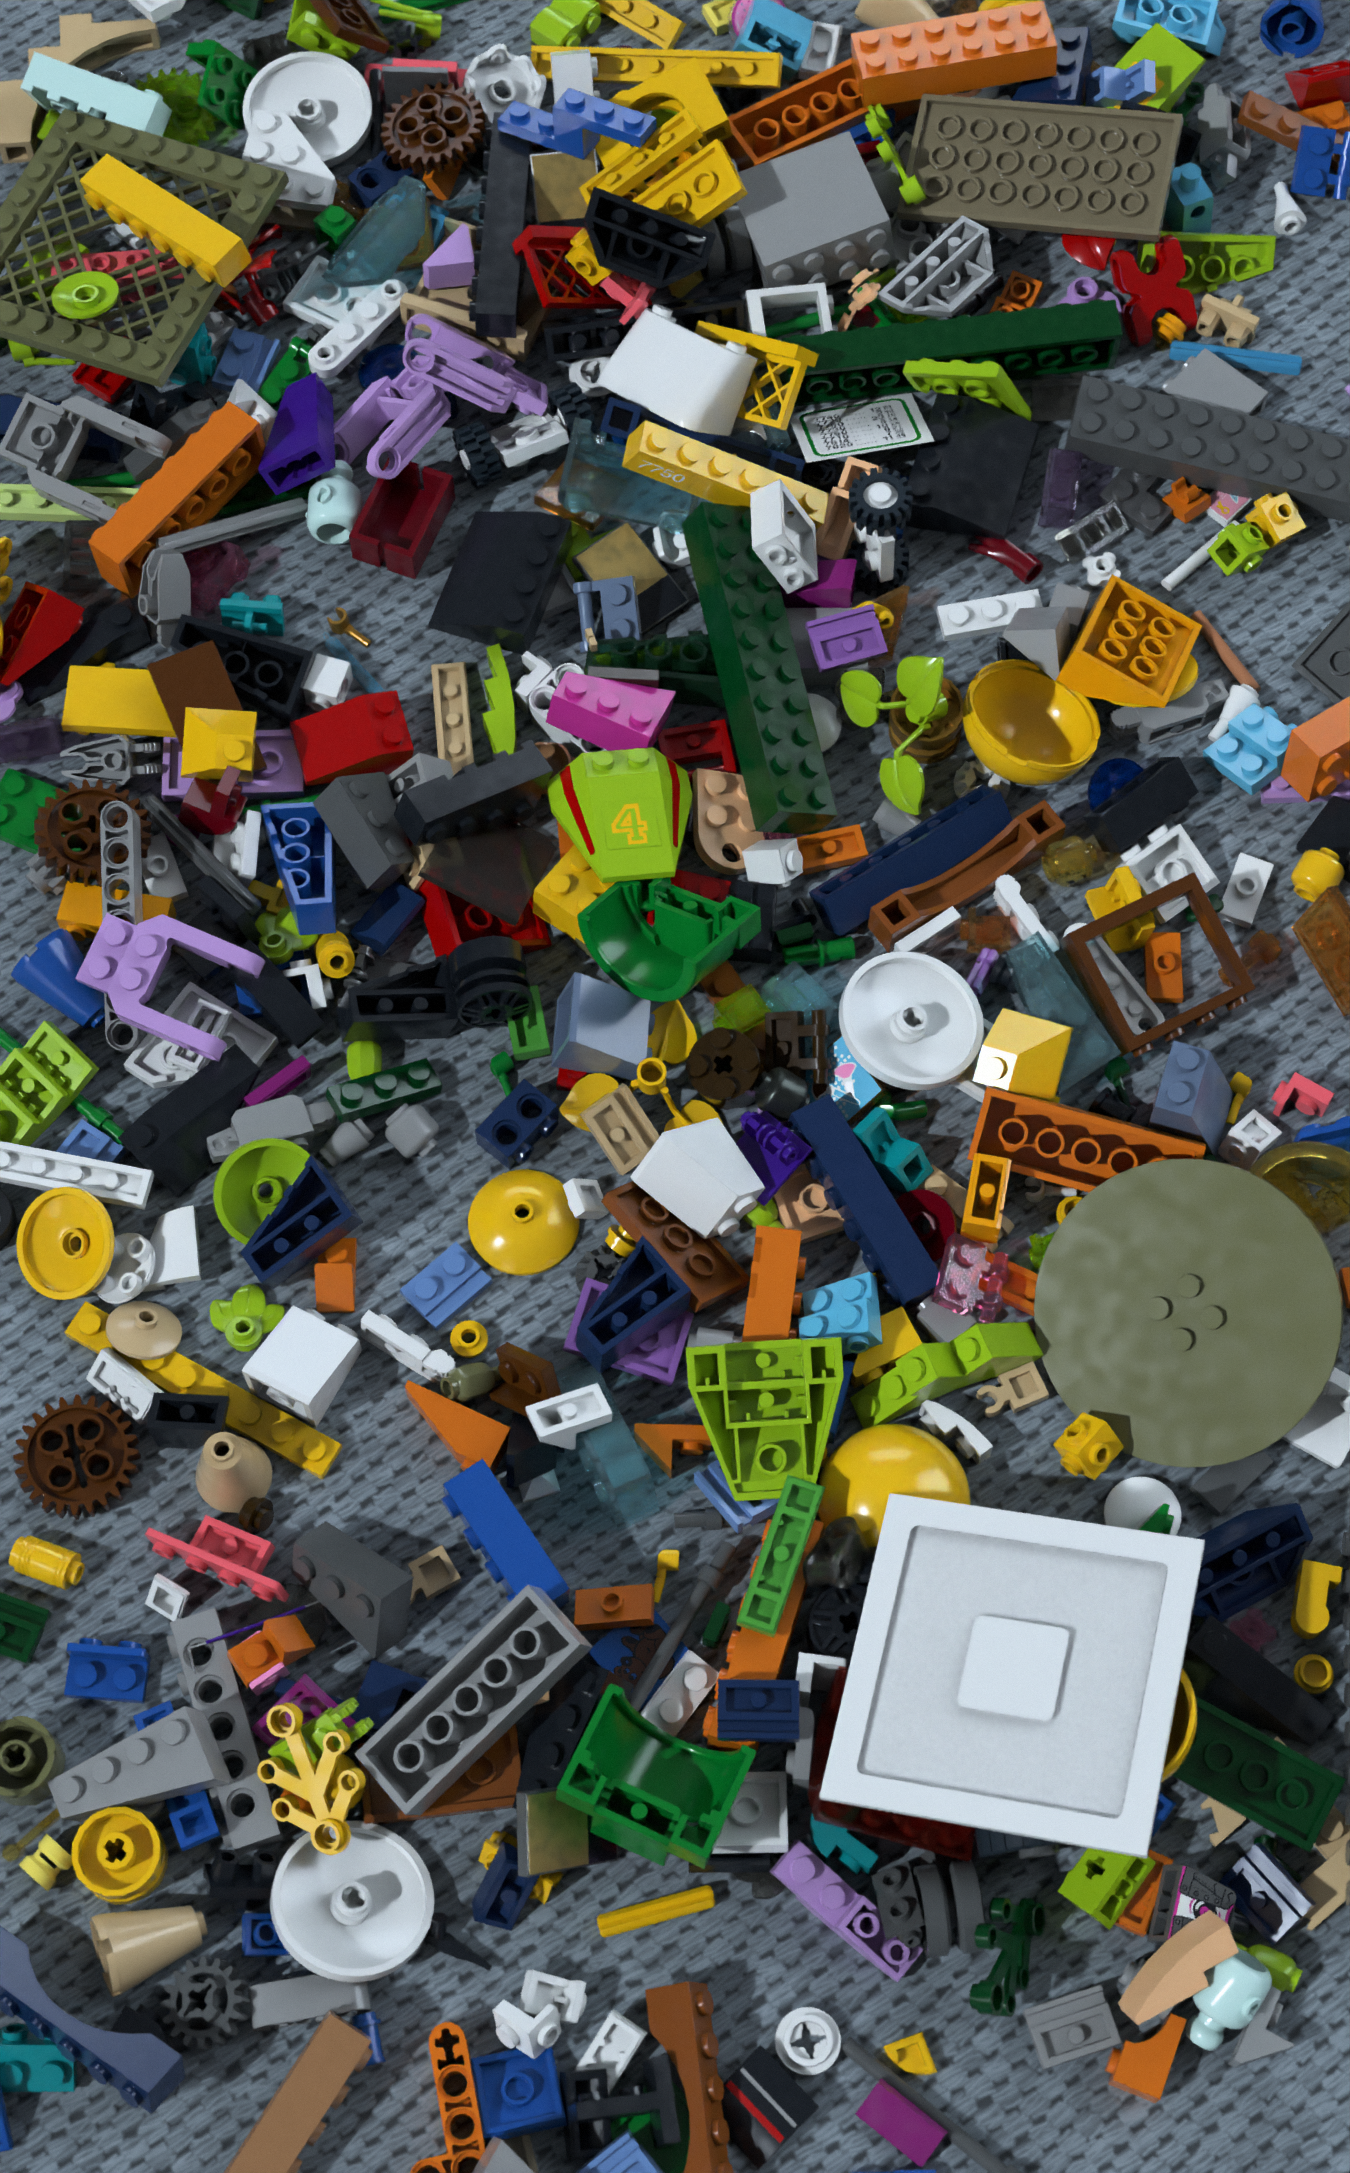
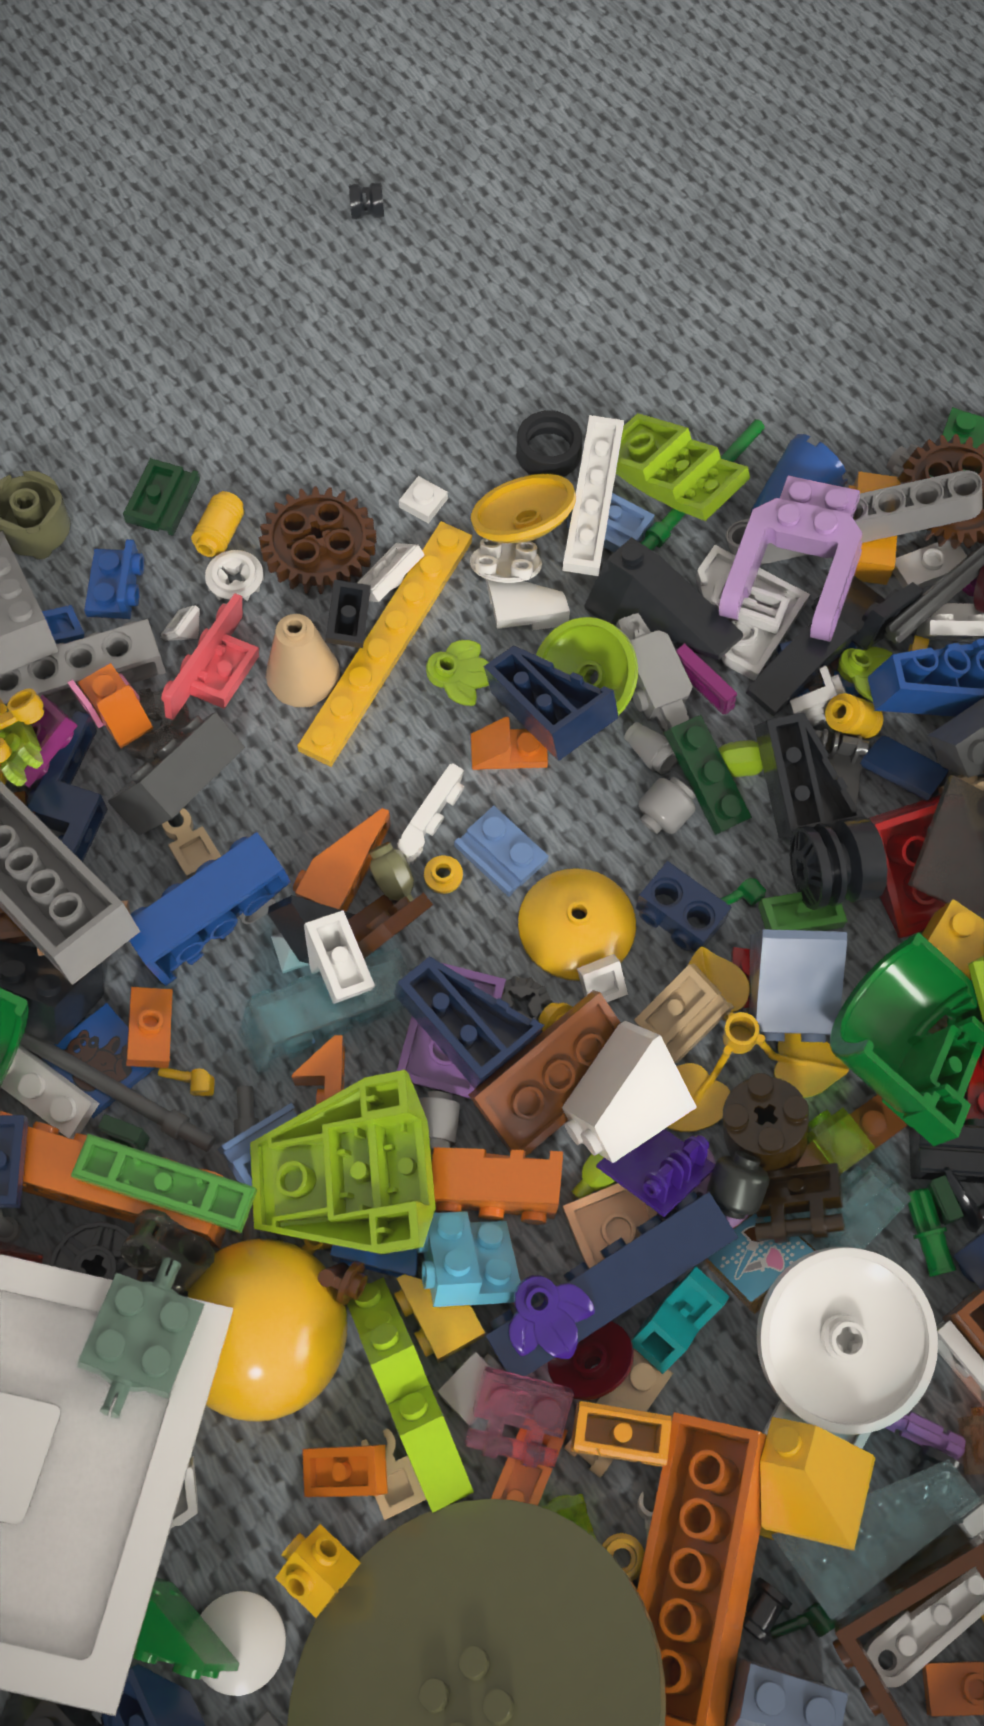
camera: 85 degrees right, 0 degrees up
tan dish [106,1301,182,1360] -> none
dark purple piece [188,1600,331,1674] -> none
dark brown plate [239,1497,274,1535] -> none
white slope [242,1306,362,1427] -> none
white panel [796,1652,847,1707] -> none
green arm [872,1091,927,1121] -> none
white slope [919,1399,993,1465] -> none
none -> sand green plate [77,1258,205,1418]
none -> white gear [205,550,264,601]
none -> orange plate [302,1444,388,1497]
none -> reddish brown plate [318,1260,368,1305]
none -> white plate [399,476,448,524]
none -> dark purple plate [508,1275,595,1359]

